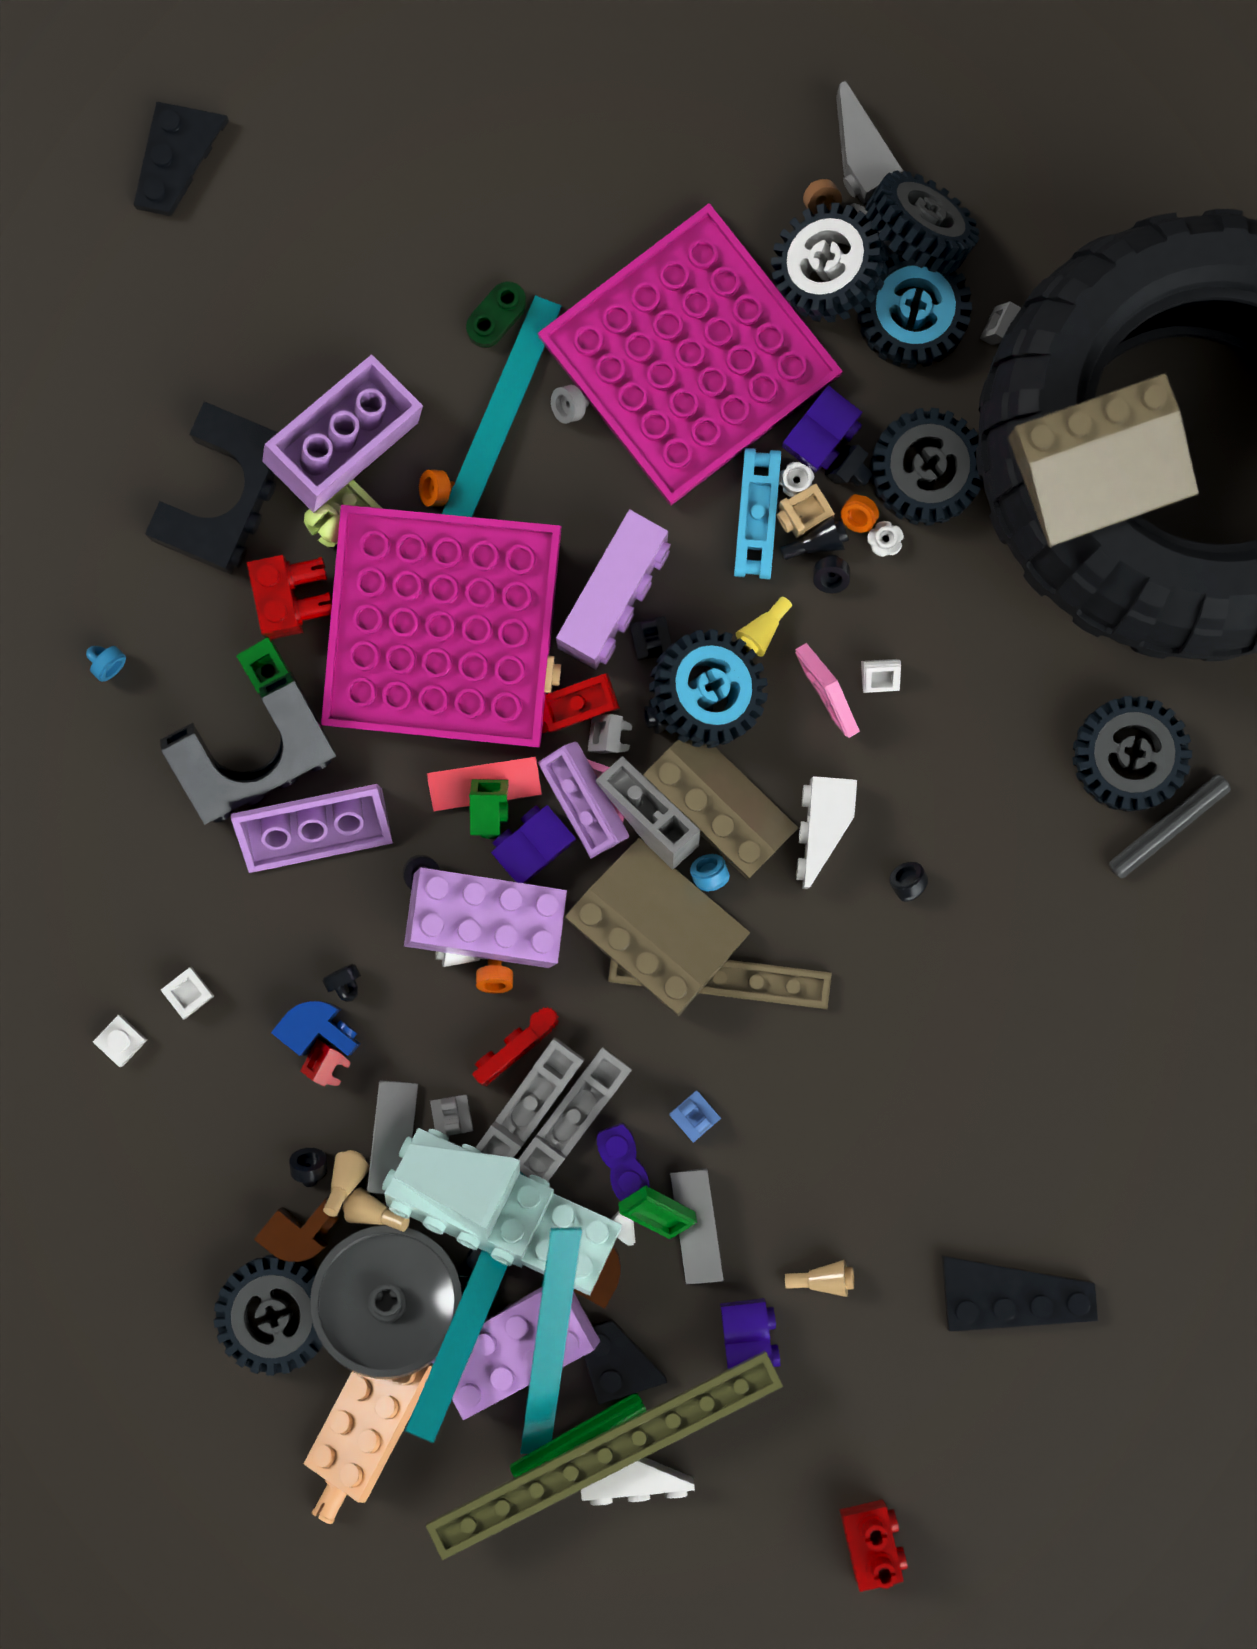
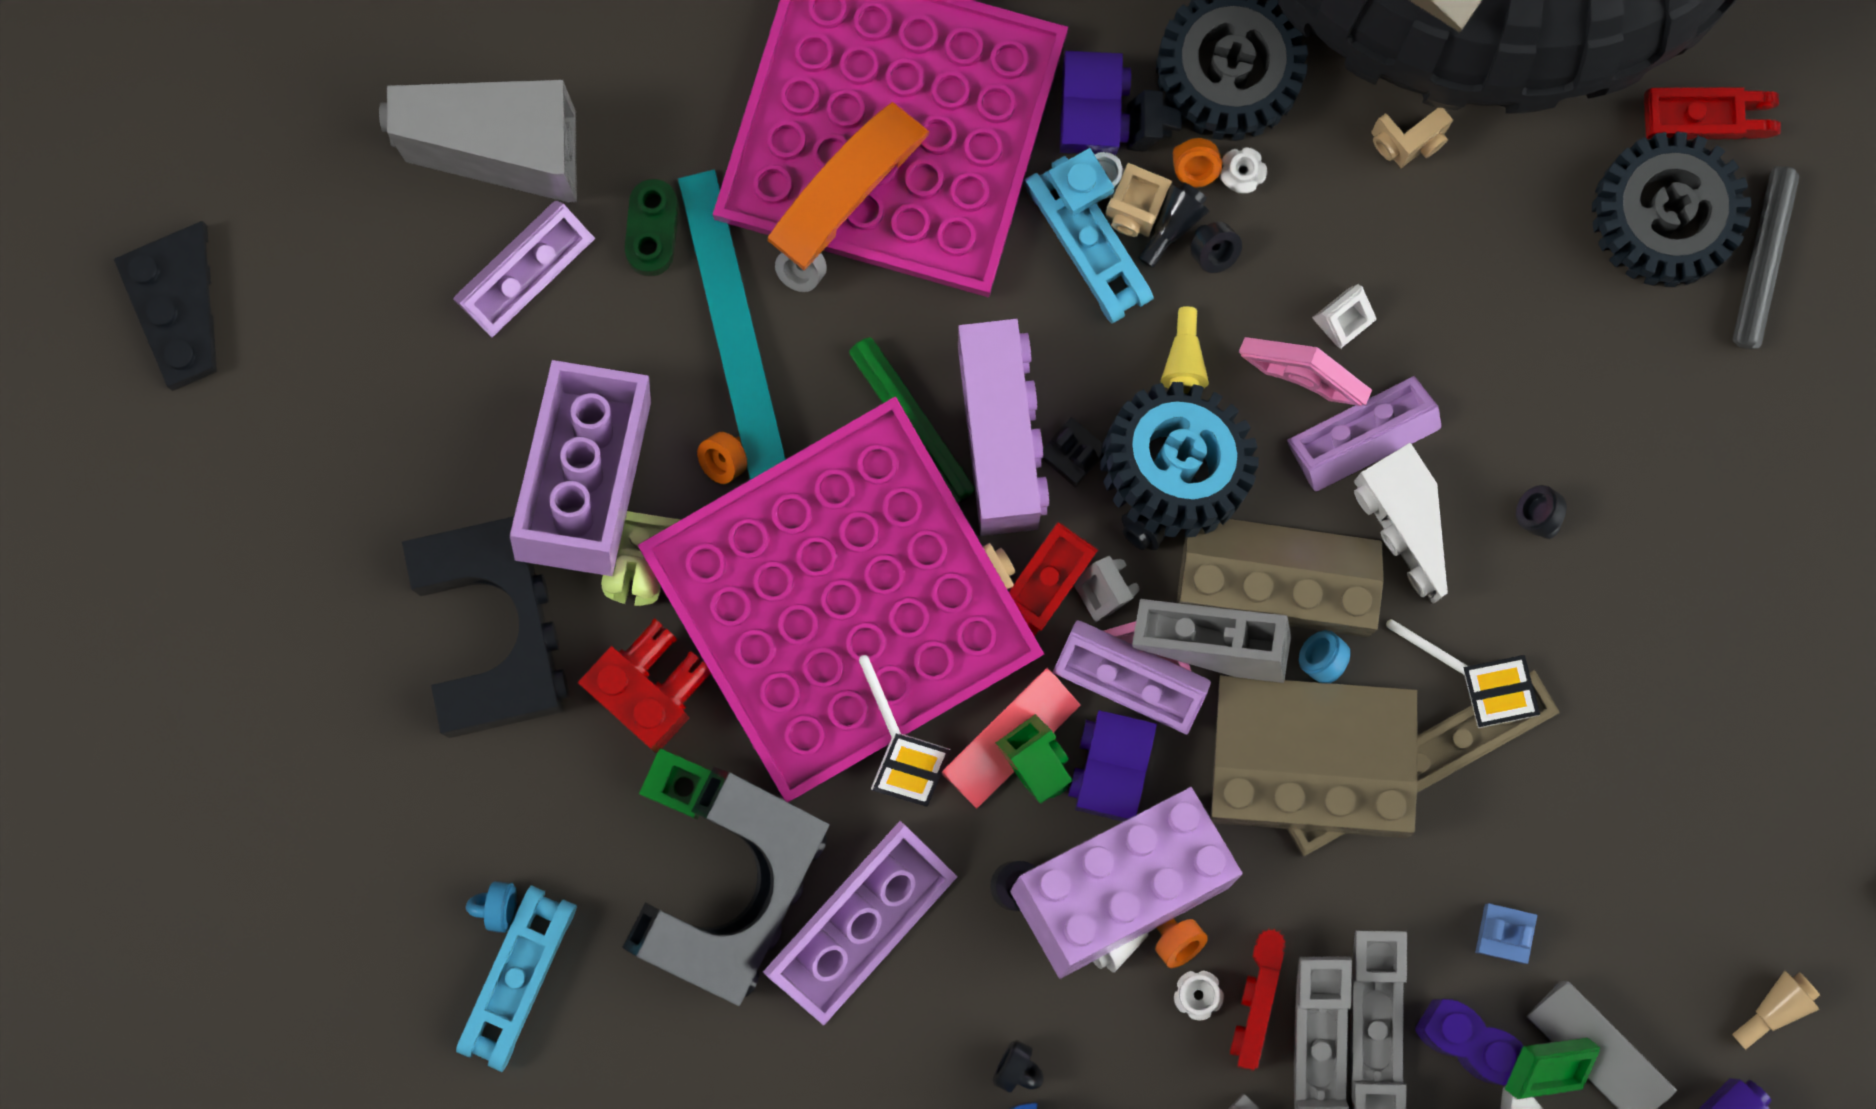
camera: 35 degrees left, 5 degrees down
none -> light grey slope [379,80,577,202]
none -> lavender slope [453,201,595,337]
none -> medium azure plate [456,885,577,1072]
none -> orange slope [767,102,929,271]
none -> green axle [849,337,975,503]
none -> piece [859,655,951,807]
none -> medium azure plate [1048,148,1115,217]
none -> white plate [1174,971,1224,1020]
none -> lavender slope [1287,376,1441,491]
none -> tan bracket [1372,108,1453,168]
none -> piece [1386,619,1540,728]
none -> red hinge [1644,87,1781,139]

